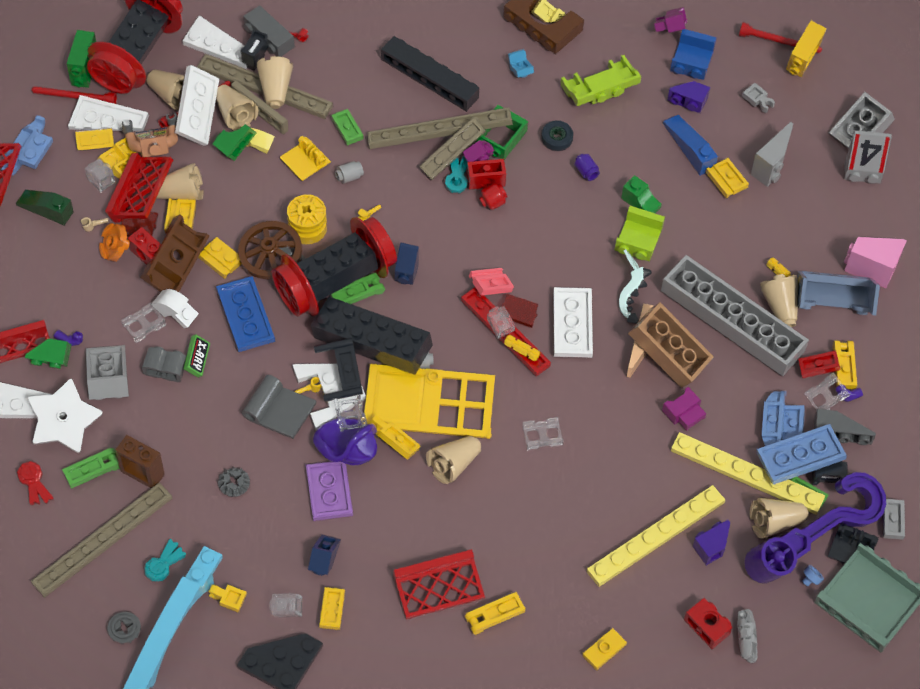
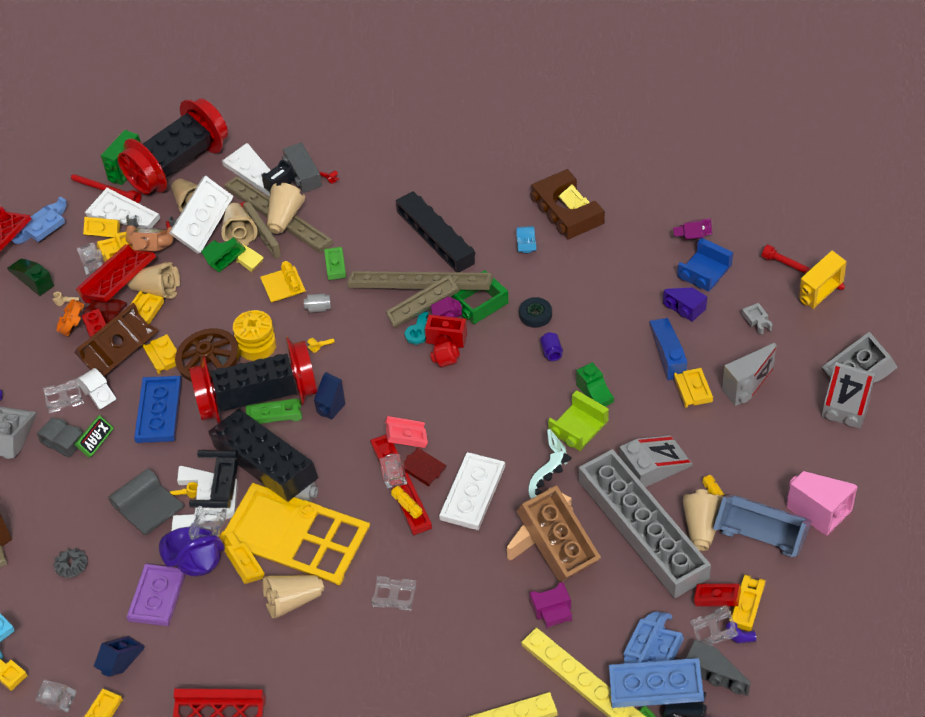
camera: 25 degrees right, 10 degrees down
lime bracket [560,55,641,106] -> none
none -> light grey slope [619,435,692,487]

